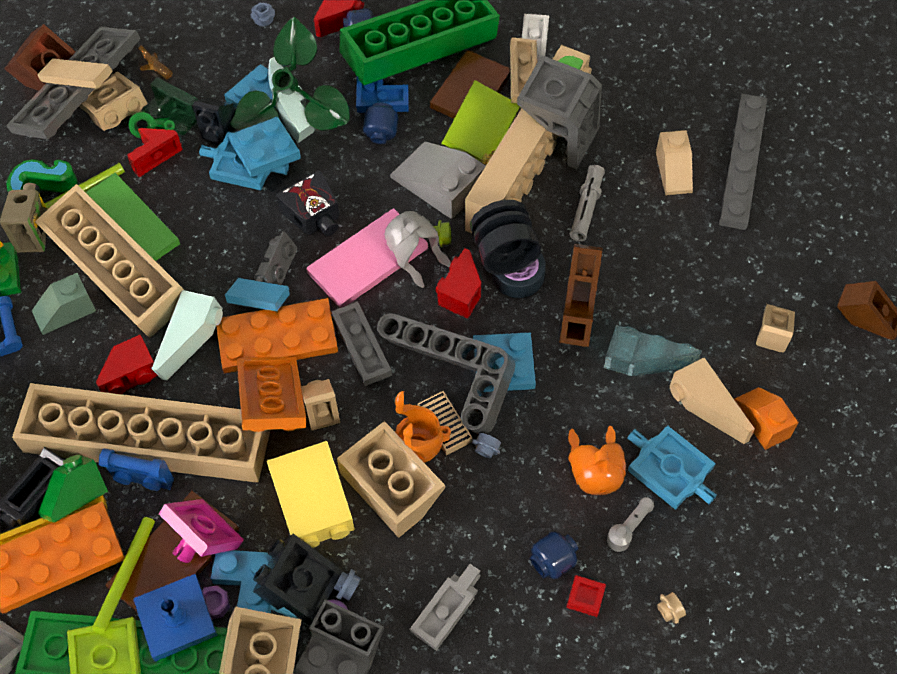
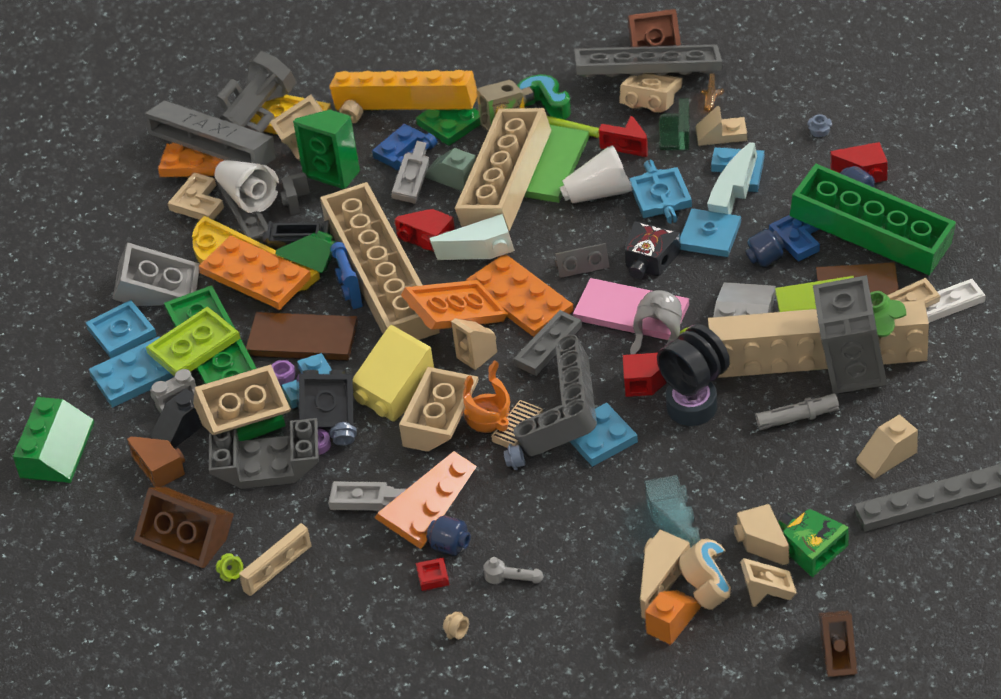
camera: 65 degrees right, 15 degrees down
tan tile [37,59,113,89] -> none
lime bar [92,517,155,633] -> none
green plate [129,111,175,138] -> none
blue tile [133,574,218,661] -> none
dark pink tile [159,499,244,563] -> none
black slope [192,98,235,143] -> none
dark azure tile [225,278,290,311] -> none
dark azure plate [229,117,301,177] -> none
dark green plant [231,17,350,131] -> none
reddish brown arch [559,244,603,347] -> none
orange hair [568,426,626,495] -> none
dark azure plate [627,425,717,510] -> none
none -> wing [375,451,477,549]
none -> light grey hinge [392,141,429,204]
none -> white cone [560,145,632,204]
none -> tan animal [679,539,731,610]
none -> dark azure plate [680,208,741,257]
none -> tan slope [696,106,747,146]
none -> tan slope [734,504,789,565]
none -> green torso [778,510,849,577]

